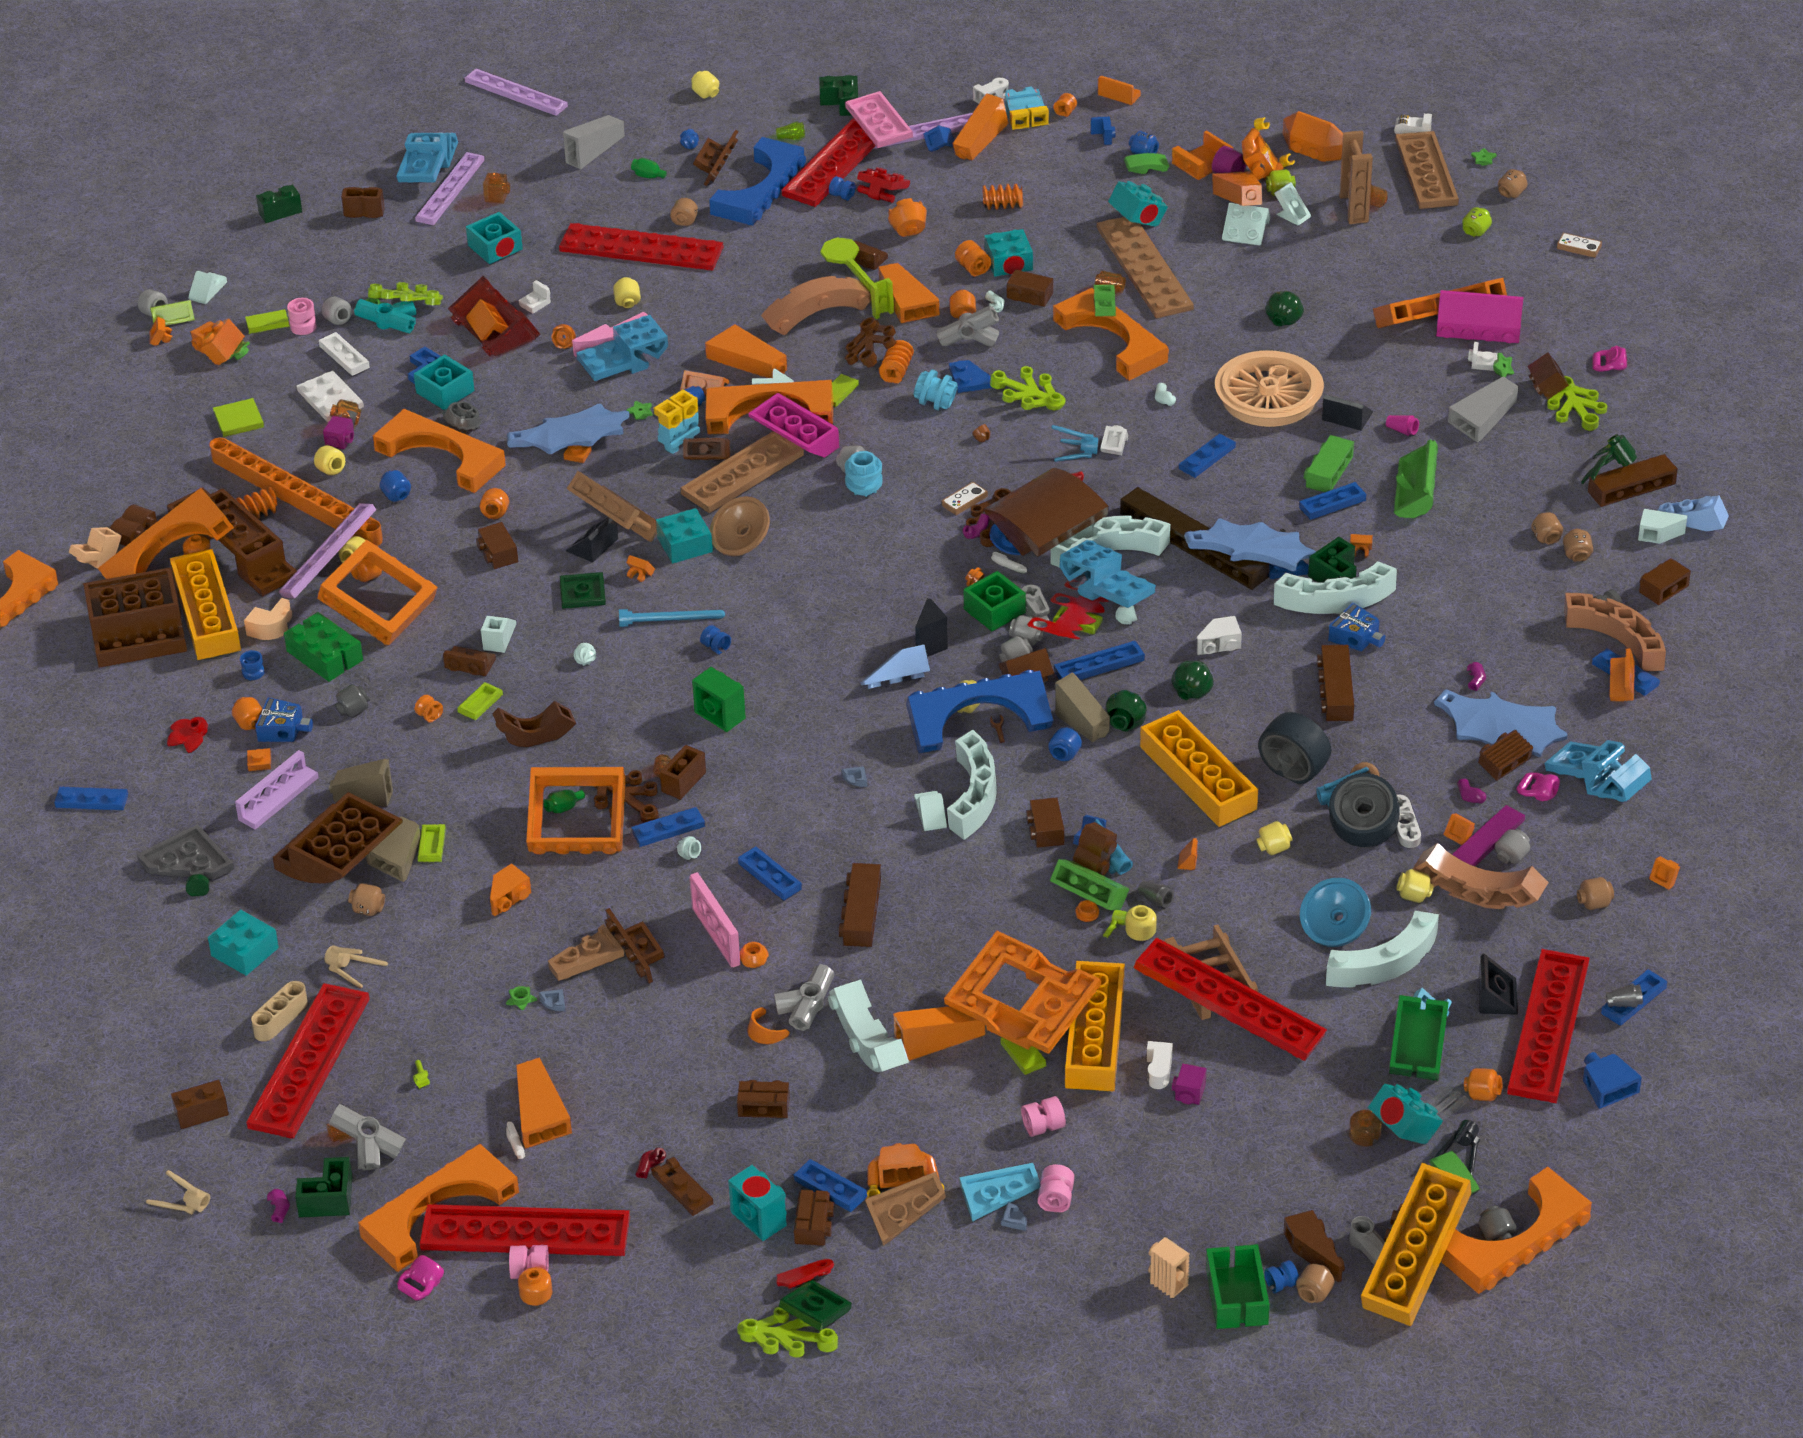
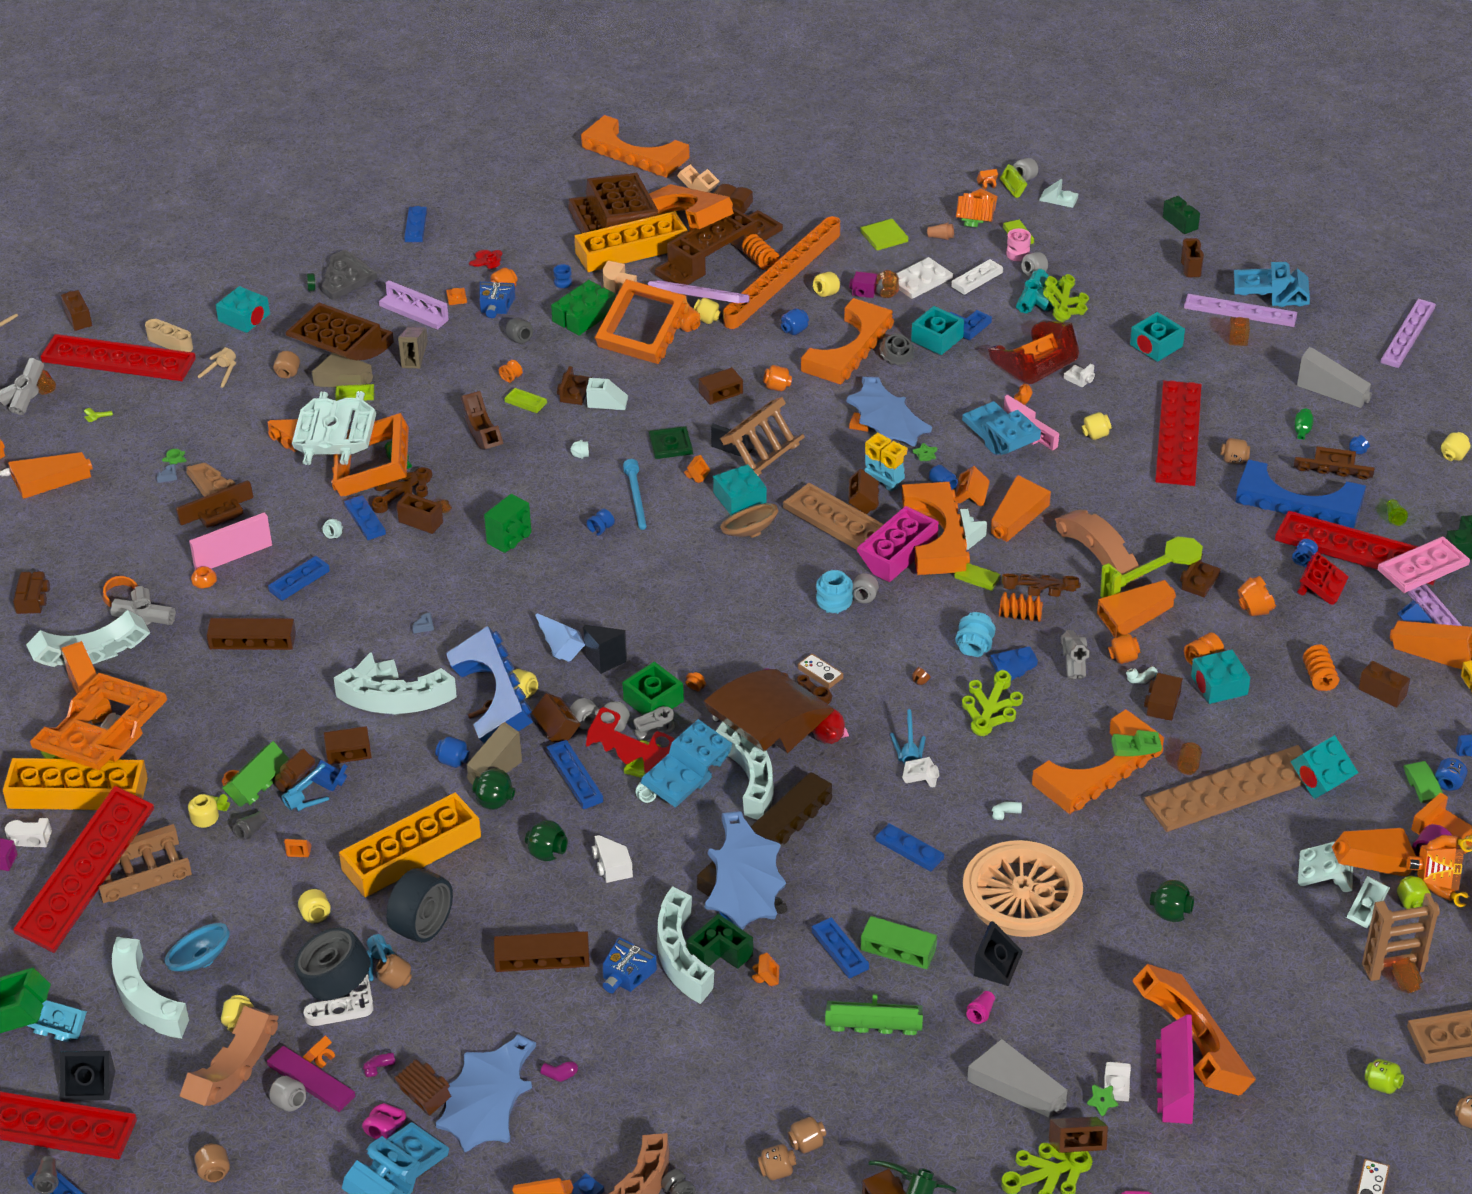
camera: 85 degrees right, 0 degrees up
none -> light aqua piece [292,391,376,465]
none -> nougat cone [927,222,954,240]
none -> reddish brown brick [1358,661,1410,708]

